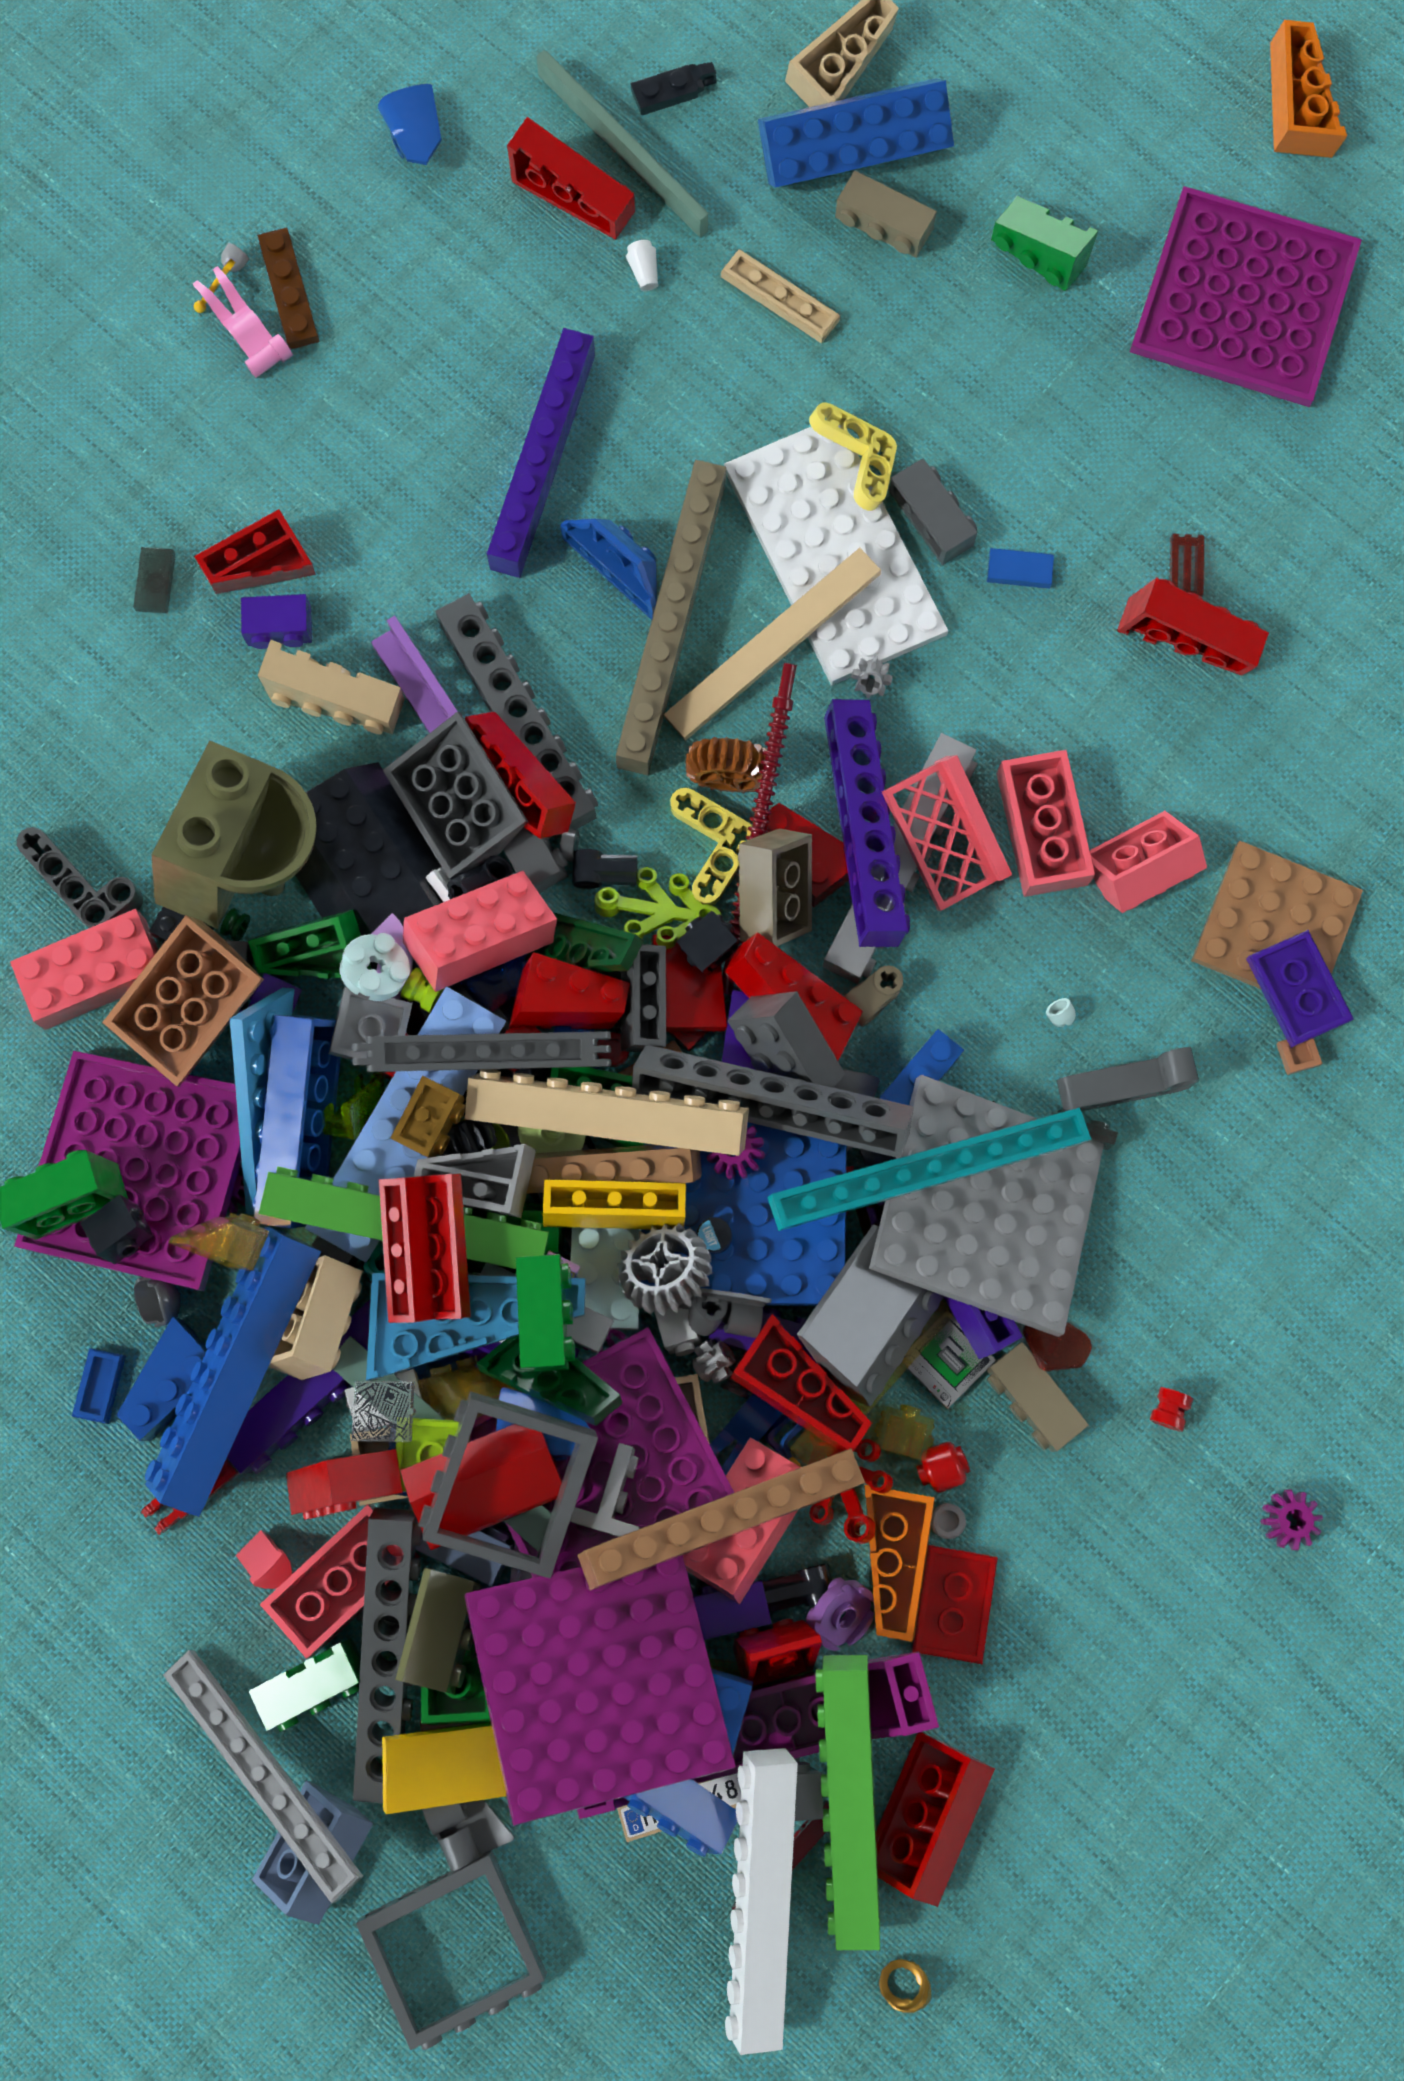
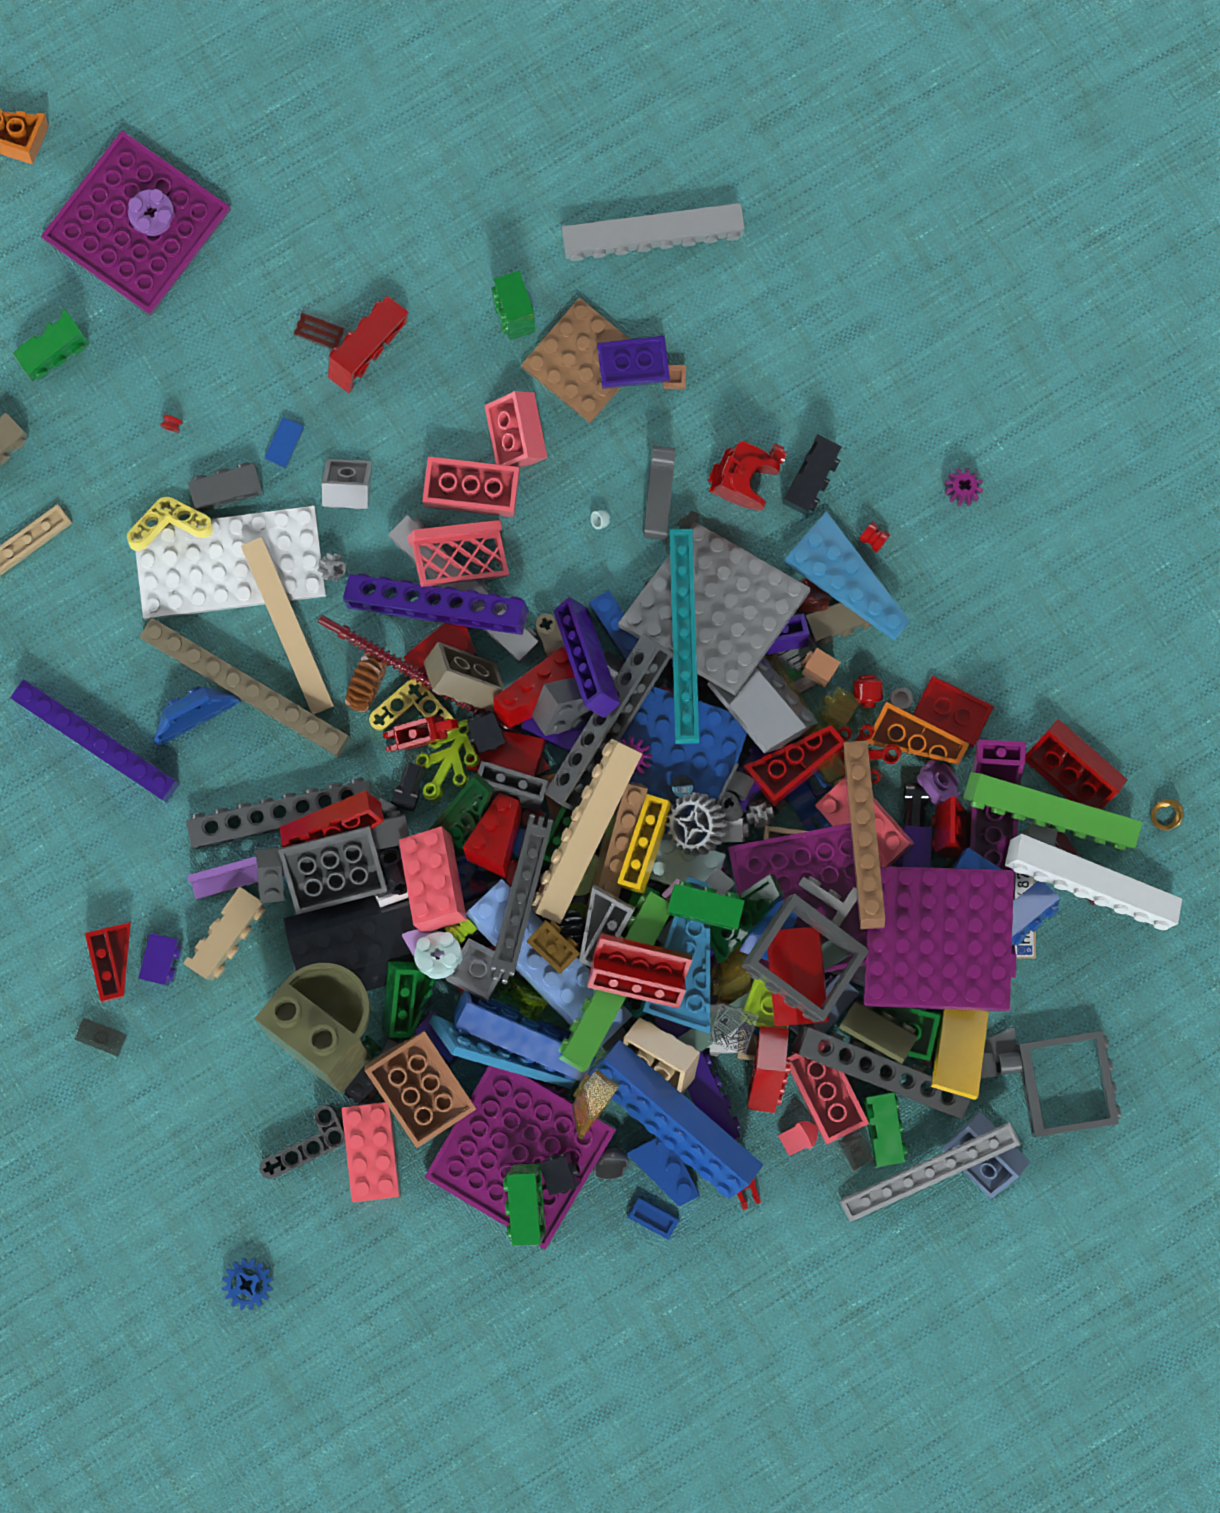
camera: 75 degrees left, 5 degrees up
none -> medium lavender plate [128,189,175,236]
none -> red bush [160,414,183,433]
none -> dark grey brick [255,847,284,903]
none -> light grey slope [322,459,372,510]
none -> red hinge [382,716,459,753]
none -> green brick [491,270,535,340]
none -> dark purple brick [553,597,621,718]
none -> red animal [707,441,787,511]
none -> black wedge [782,434,842,516]
none -> dark azure wing [784,511,909,641]
none -> nougat brick [801,648,841,689]
none -> clear smoke plate [838,1130,873,1171]

